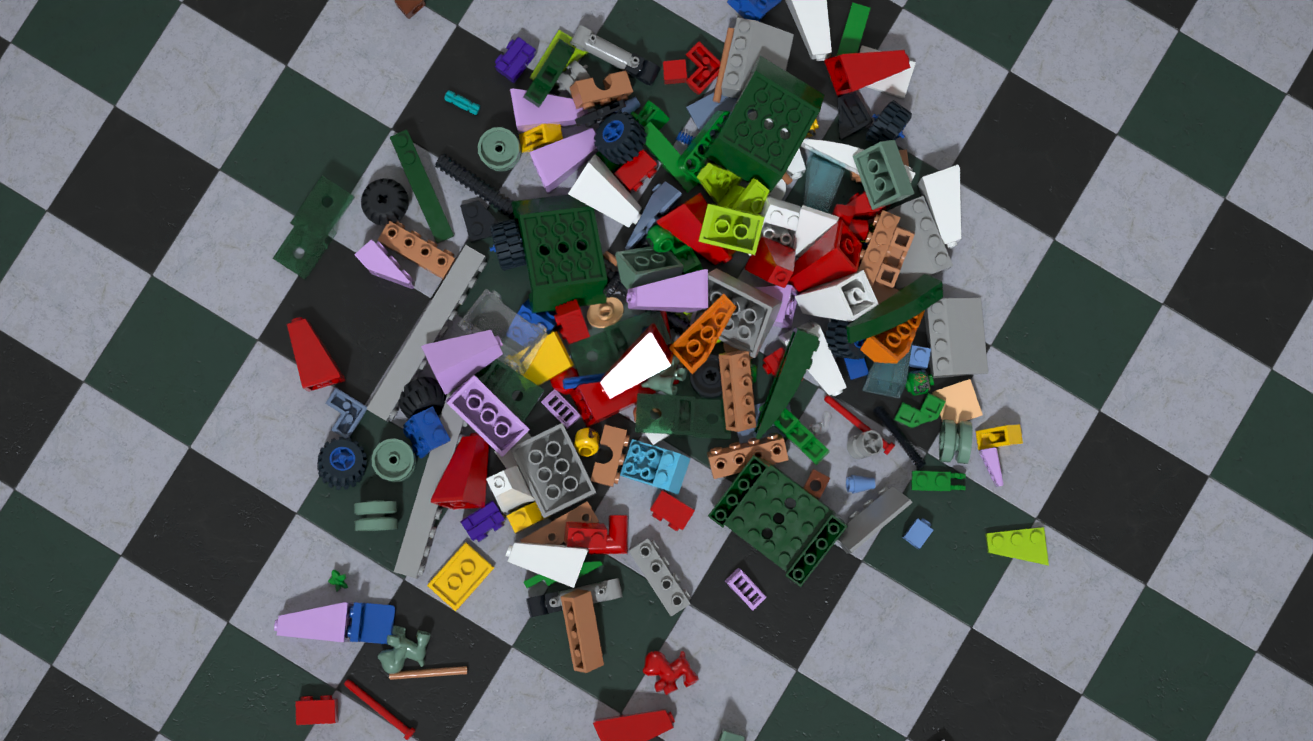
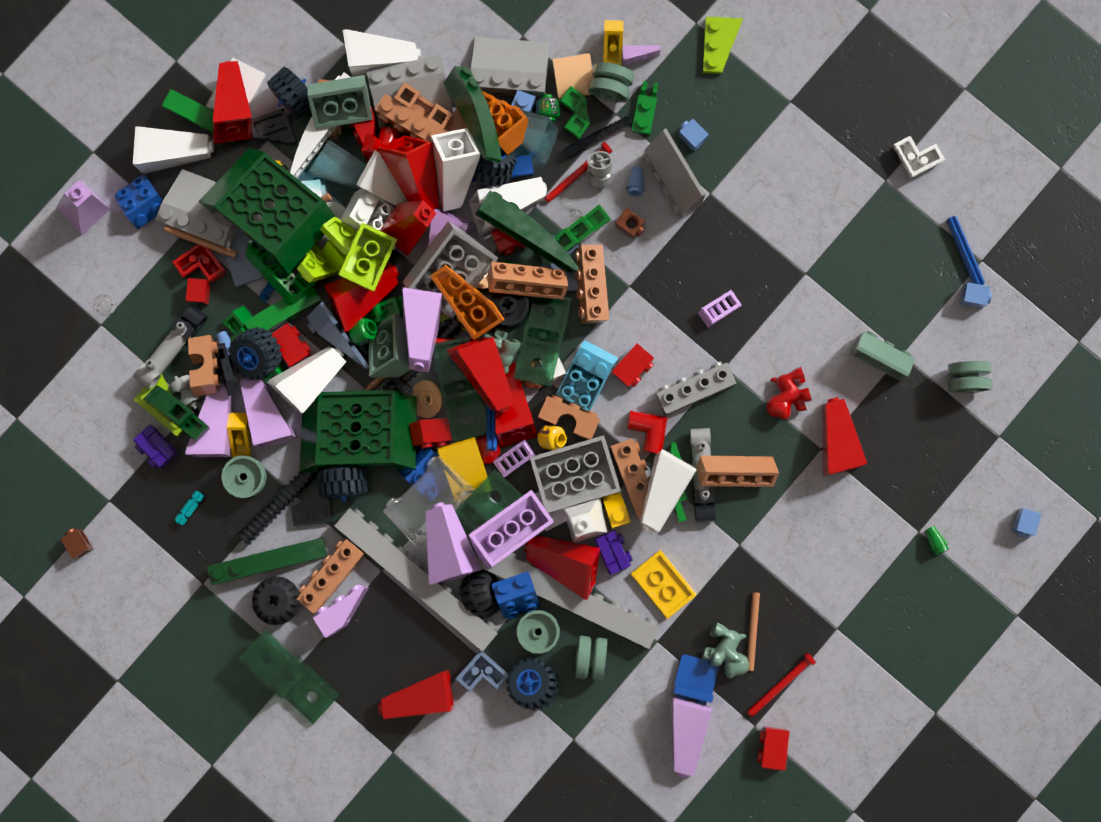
camera: 75 degrees left, 0 degrees up
green plant [328,570,348,592] -> none
red brick [564,522,607,549] -> none
dark green slope [708,455,848,587] -> none

